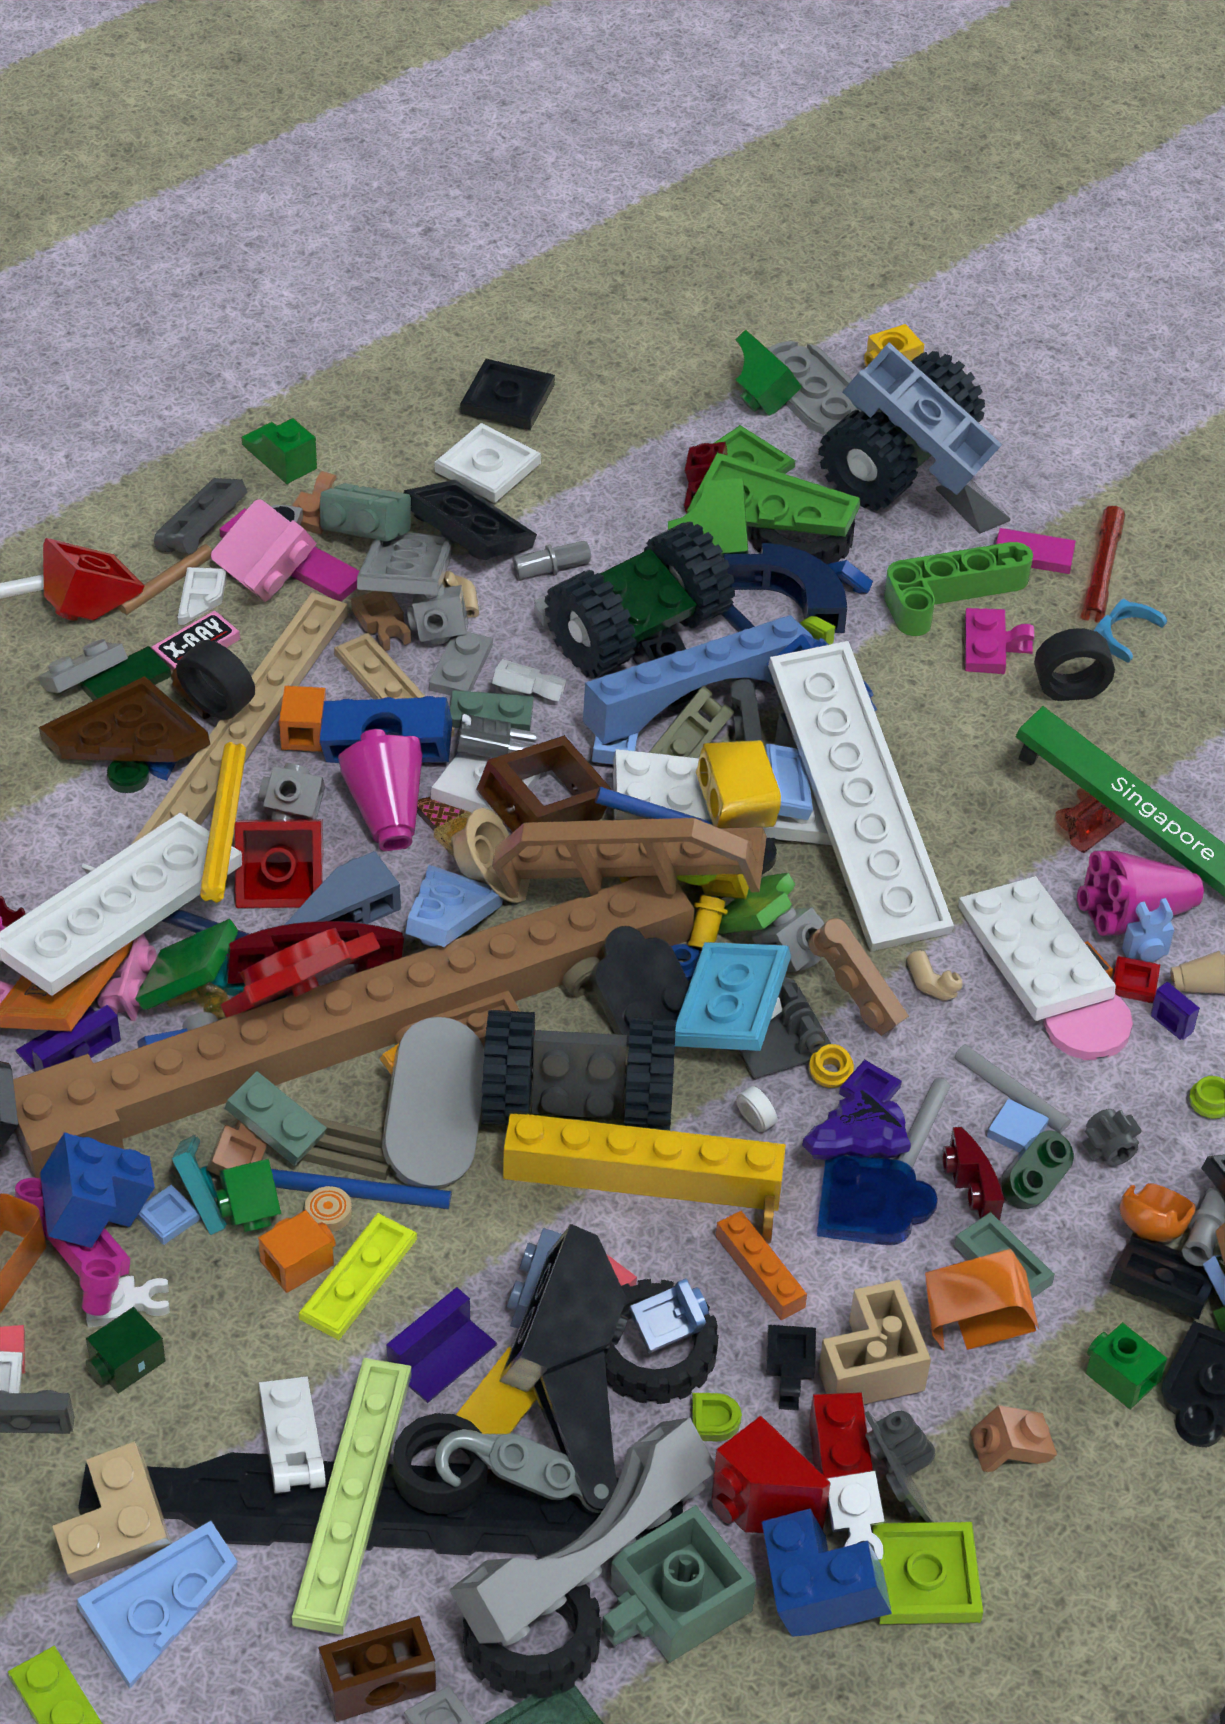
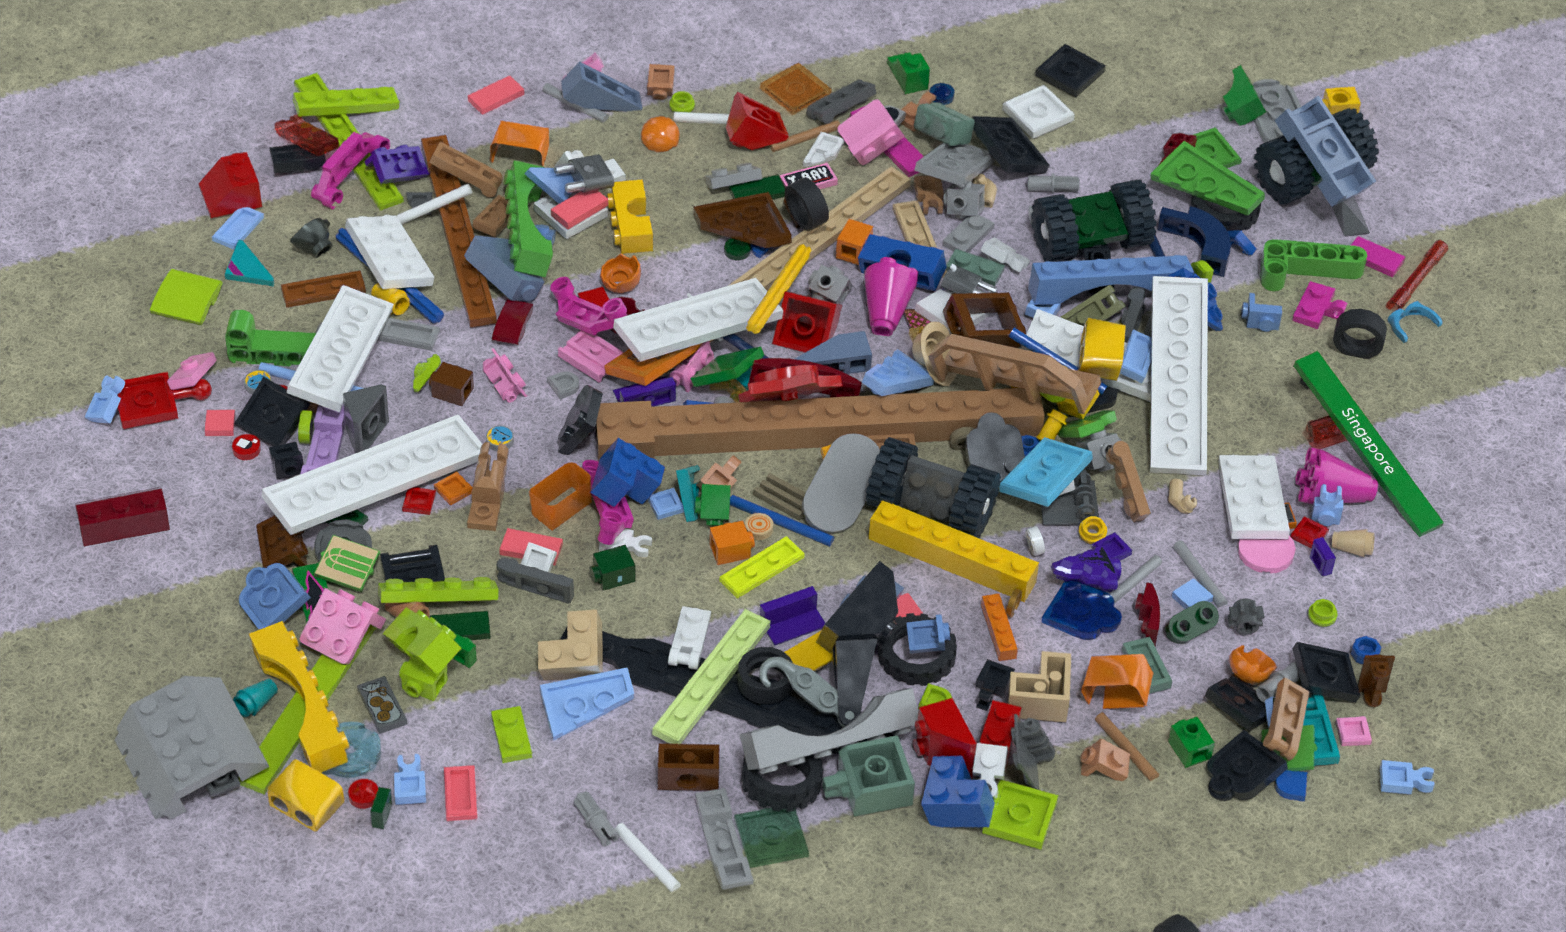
camera: 20 degrees right, 0 degrees up
sand green plate [224,1071,327,1166] -> none
bright green tile [668,477,749,558] -> none
none -> clear orange tile [760,62,831,115]
none -> clear blue tile [930,83,955,105]
none -> medium nougat bar [1095,712,1160,781]
none -> medium blue bracket [1241,293,1282,331]

